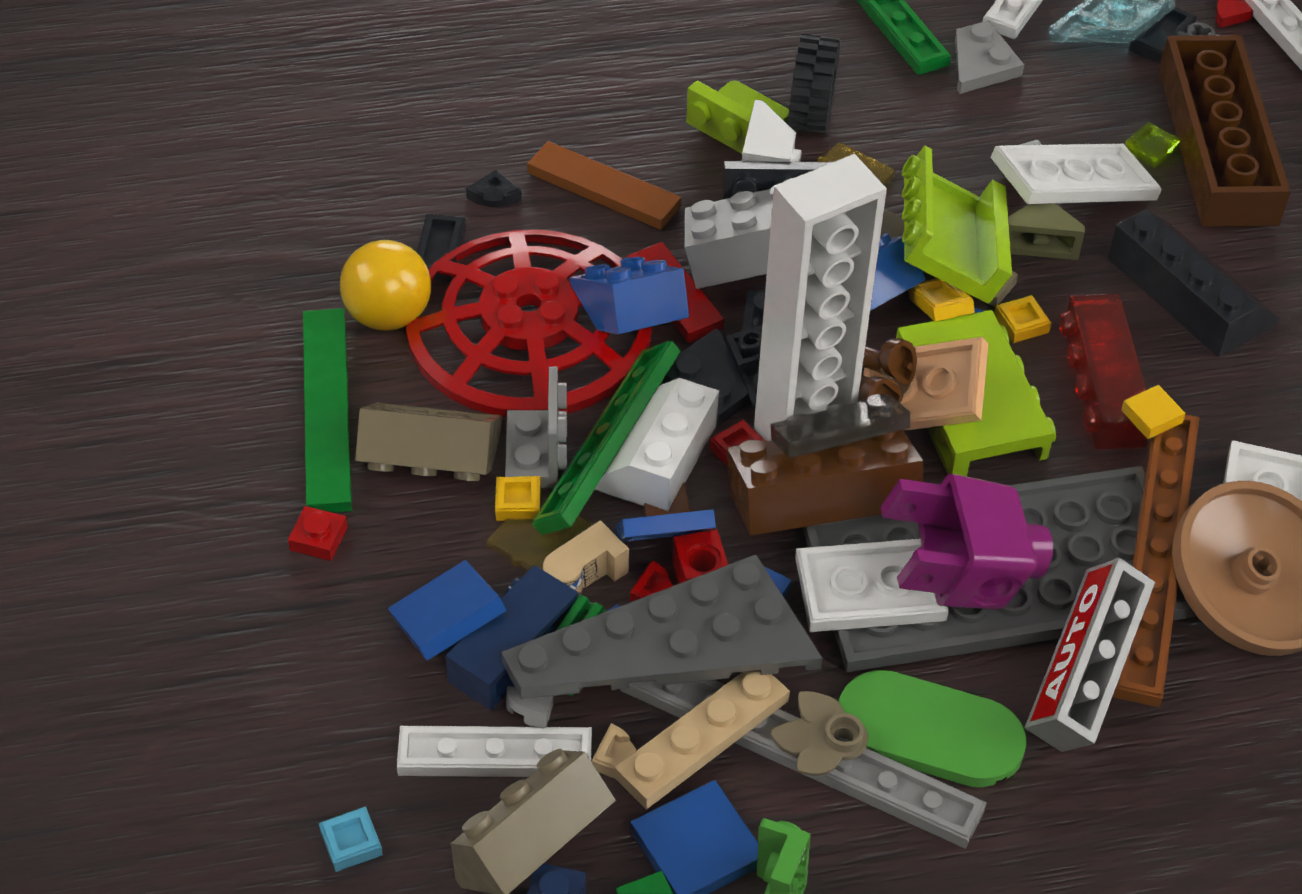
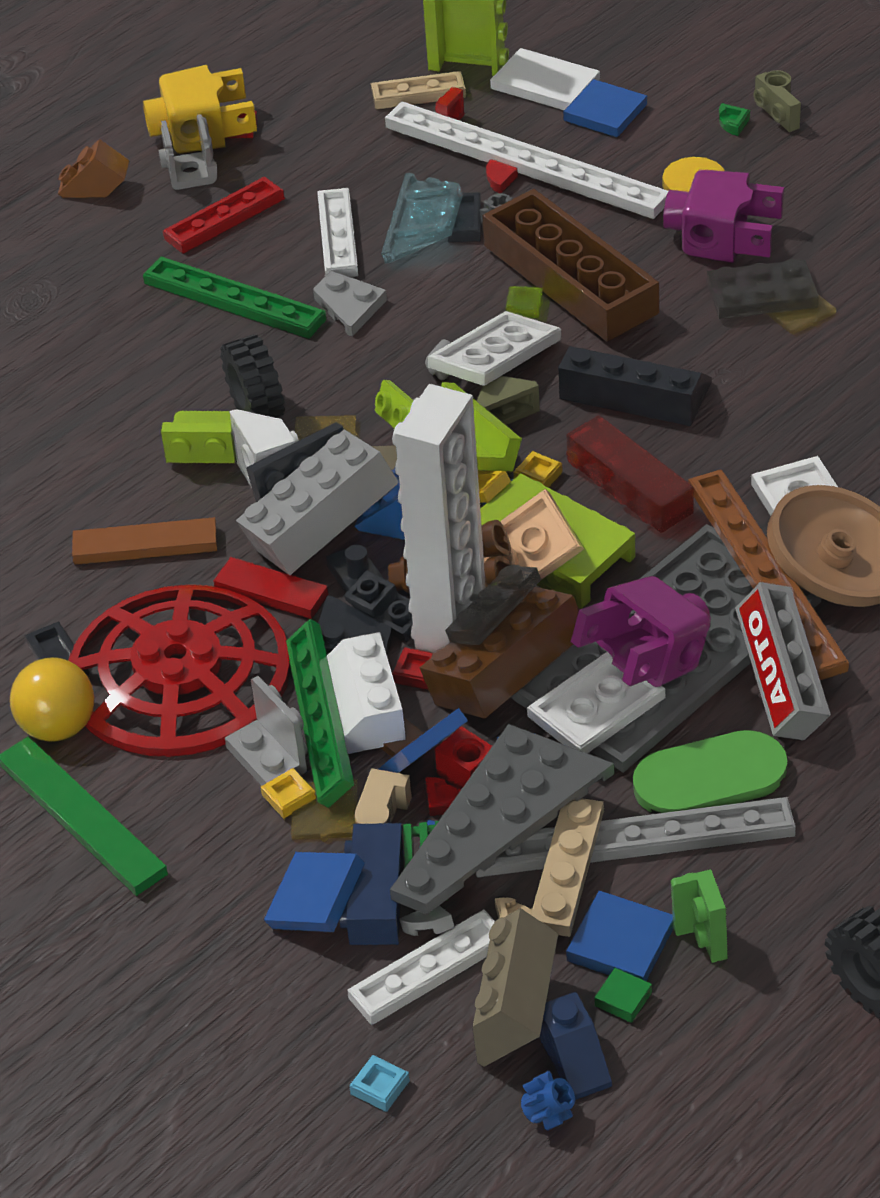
camera: 30 degrees left, 5 degrees down
red plate [288,506,348,561] -> none
dark tan slope [355,402,503,481] -> none
black tile [466,170,522,207] -> none
blue slope [570,257,689,334] -> none
dark tan plate [771,691,868,776] -> none
yellow tile [1121,385,1186,439] -> none

